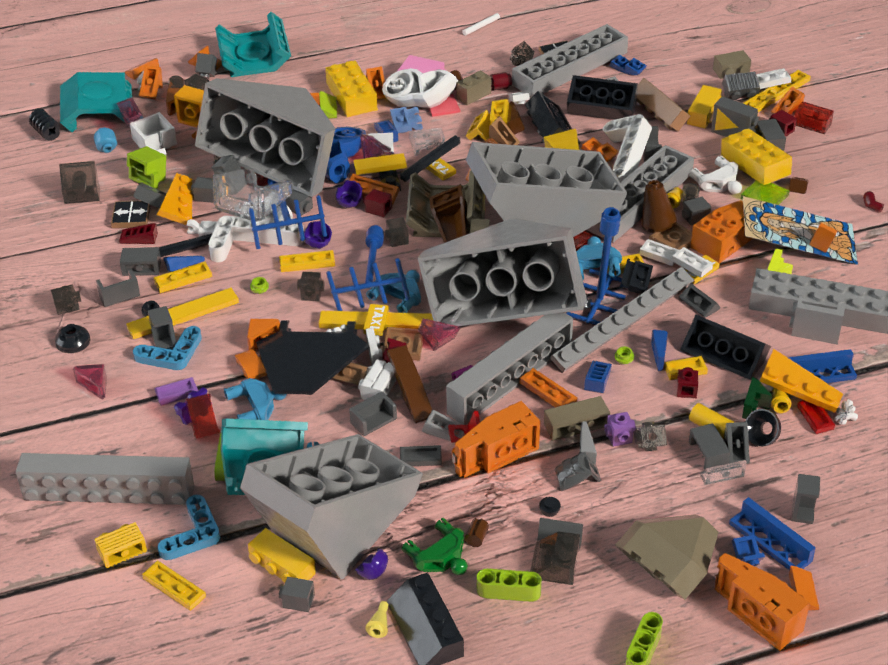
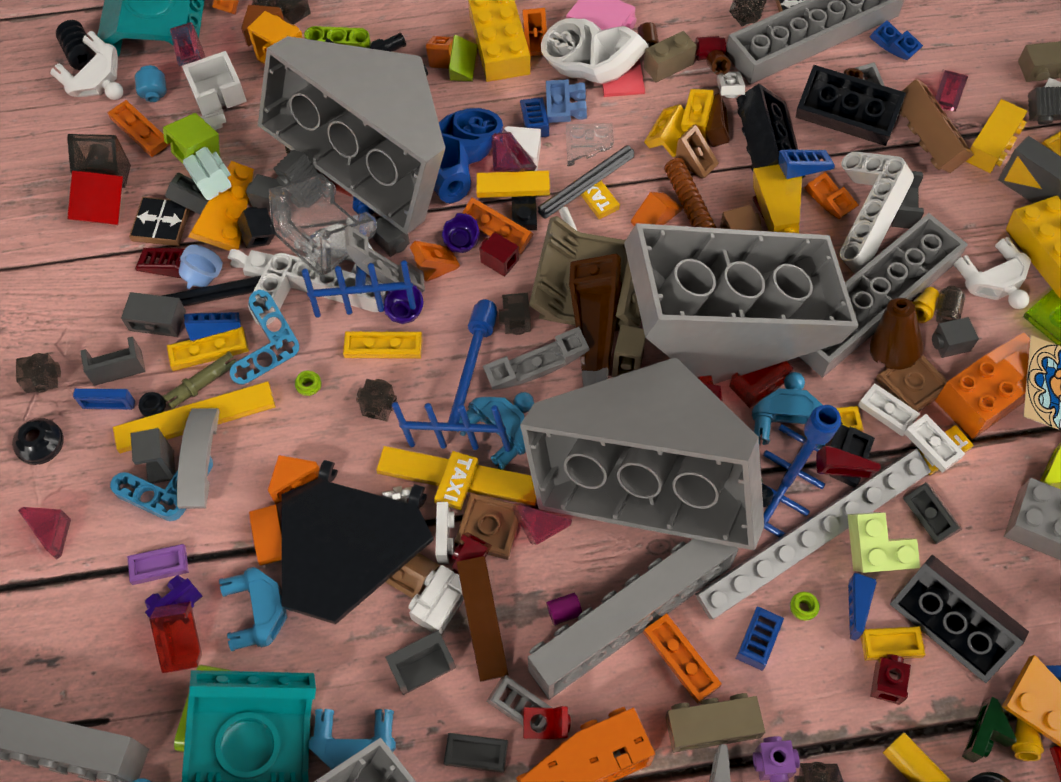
camera: 10 degrees right, 20 degrees up
none -> white connector [50,31,123,100]
none -> red slope [67,171,123,226]
none -> blue tile [73,388,135,410]
none -> orange plate [107,100,170,157]
none -> olive pin [162,351,237,409]
none -> light grey slope [177,408,219,509]
none -> light blue piece [179,245,223,289]
none -> light aqua brick [183,147,231,200]
none -> dark azure beam [230,290,299,385]
none -> black brick [237,207,276,248]
none -> light grey slope [345,225,425,292]
none -> orange slope [410,240,460,281]
none -> light grey slope [483,327,589,390]
none -> reddish brown piece [706,50,731,75]
none -> blue slope [779,150,835,179]
none -> dark red slope [816,445,881,478]
none -> yellowish green brick [847,512,920,573]
none -> clear pink slope [935,69,968,112]

